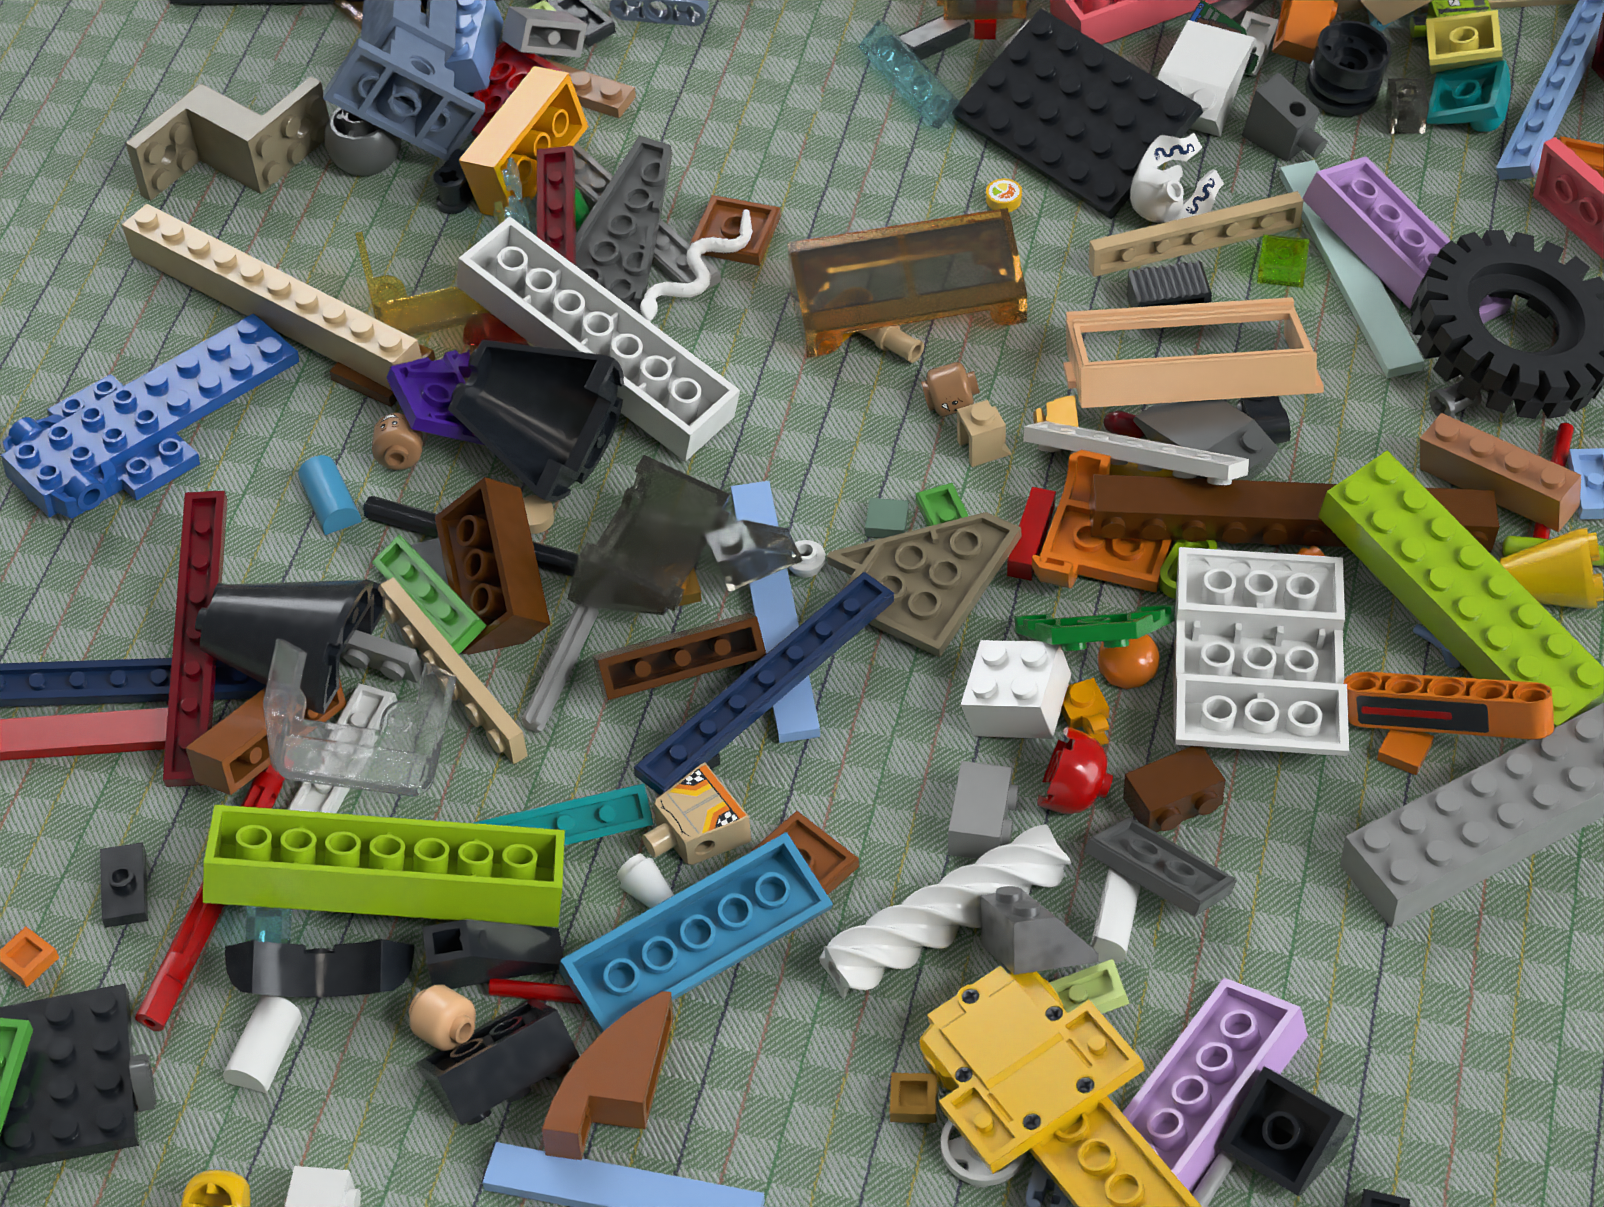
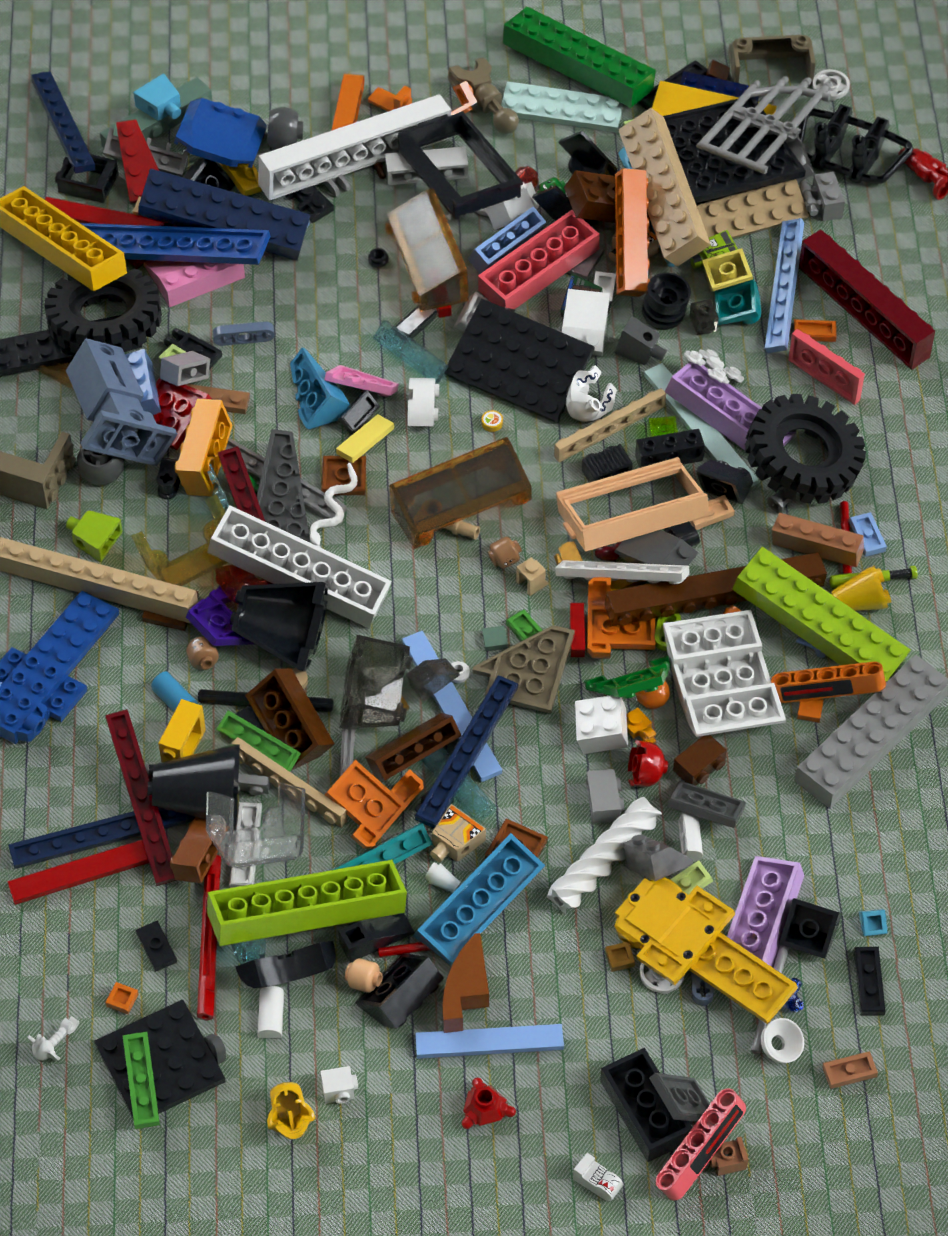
camera: 20 degrees left, 5 degrees up
none -> lime torso [66,510,123,562]
none -> yellow window [158,699,206,762]
none -> dark azure wedge [290,347,350,429]
none -> bright pink wing [324,365,399,397]
none -> orange piece [324,760,424,849]
none -> light yellow tile [336,414,394,463]
none -> tile [338,390,380,435]
none -> white brick [408,378,439,426]
none -> clear light blue plate [421,747,497,823]
none -> black brick [635,429,705,468]
none -> white plant [683,349,744,384]
none -> light nougat plate [689,495,735,530]
none -> black slope [696,459,753,504]
none -> medium azure slope [859,909,888,936]

